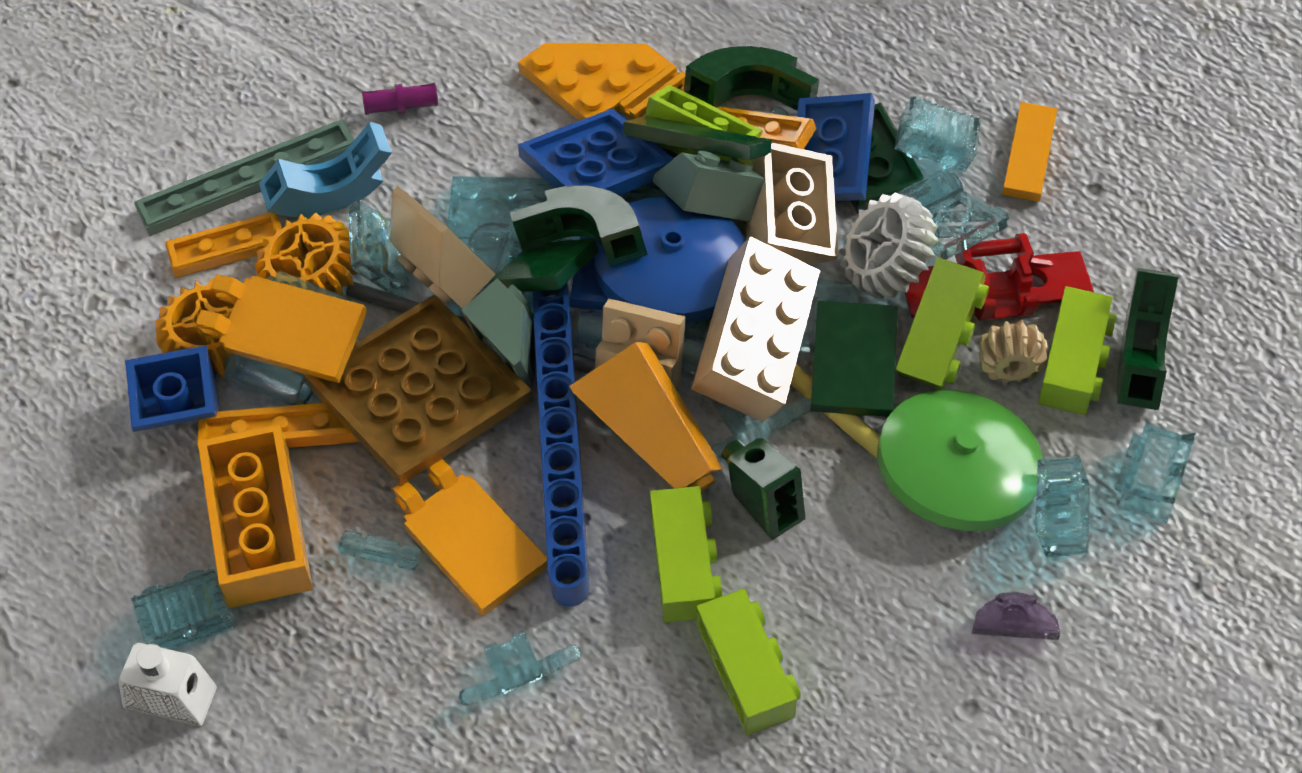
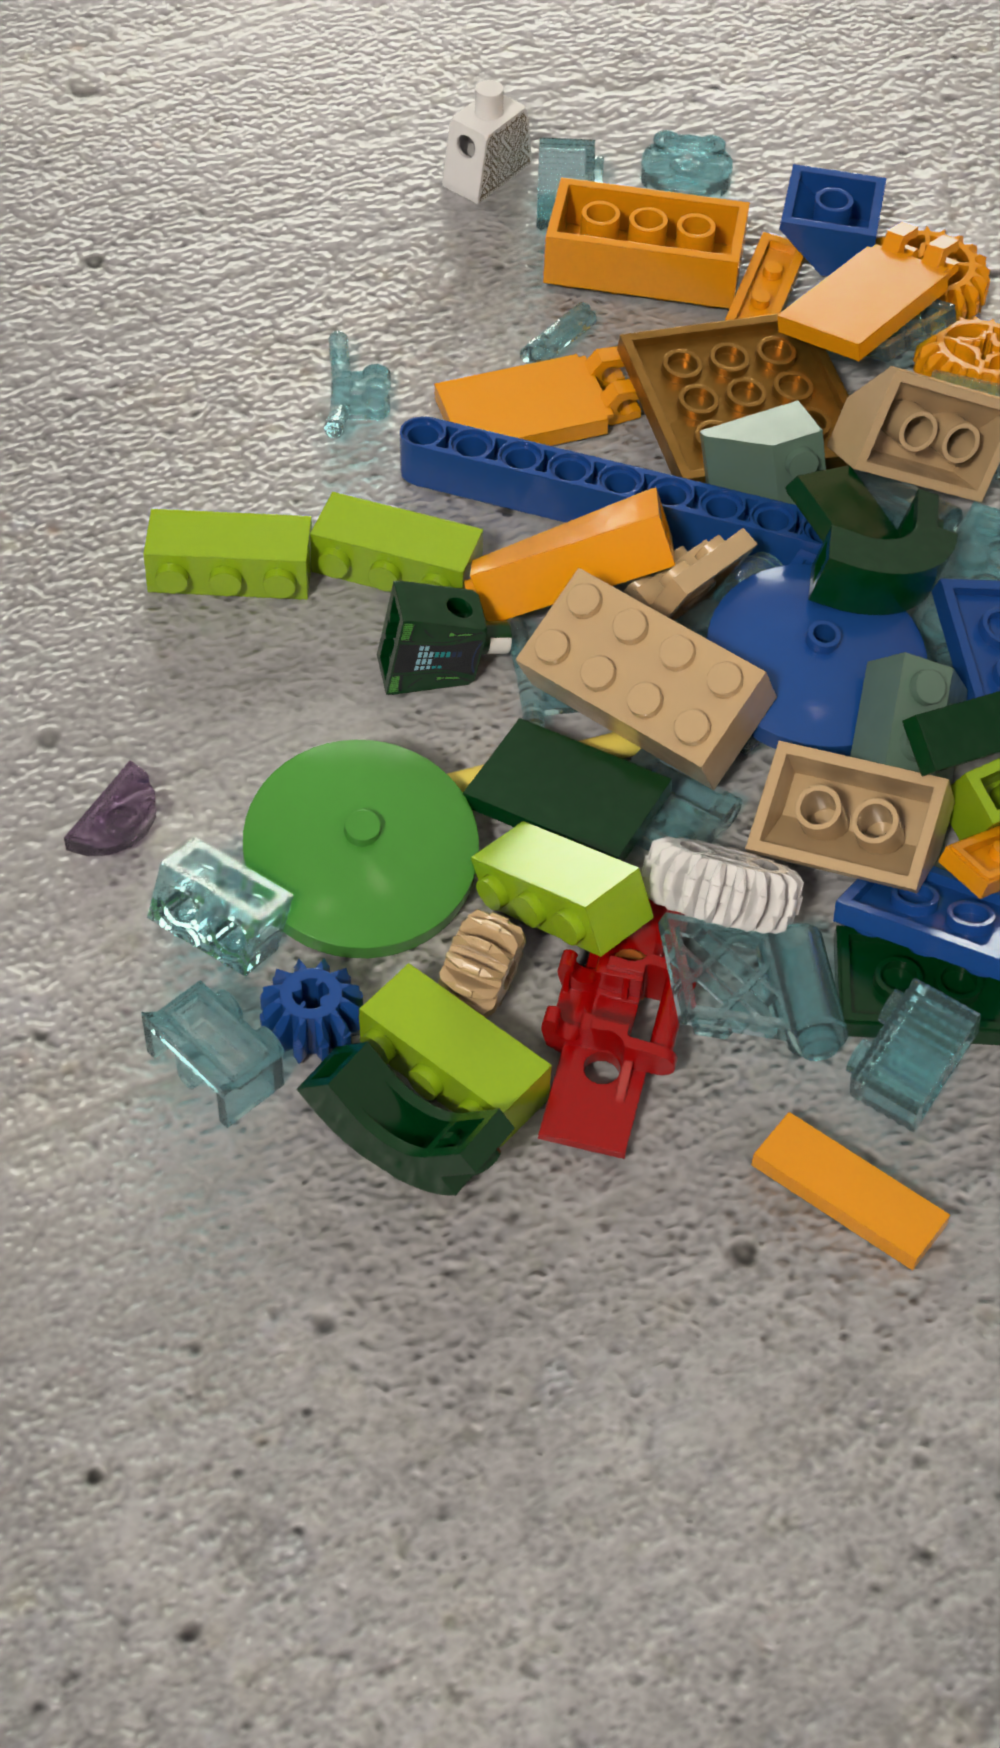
camera: 110 degrees right, 5 degrees down
none -> blue gear [260,958,363,1064]
none -> clear light blue plate [640,130,733,197]

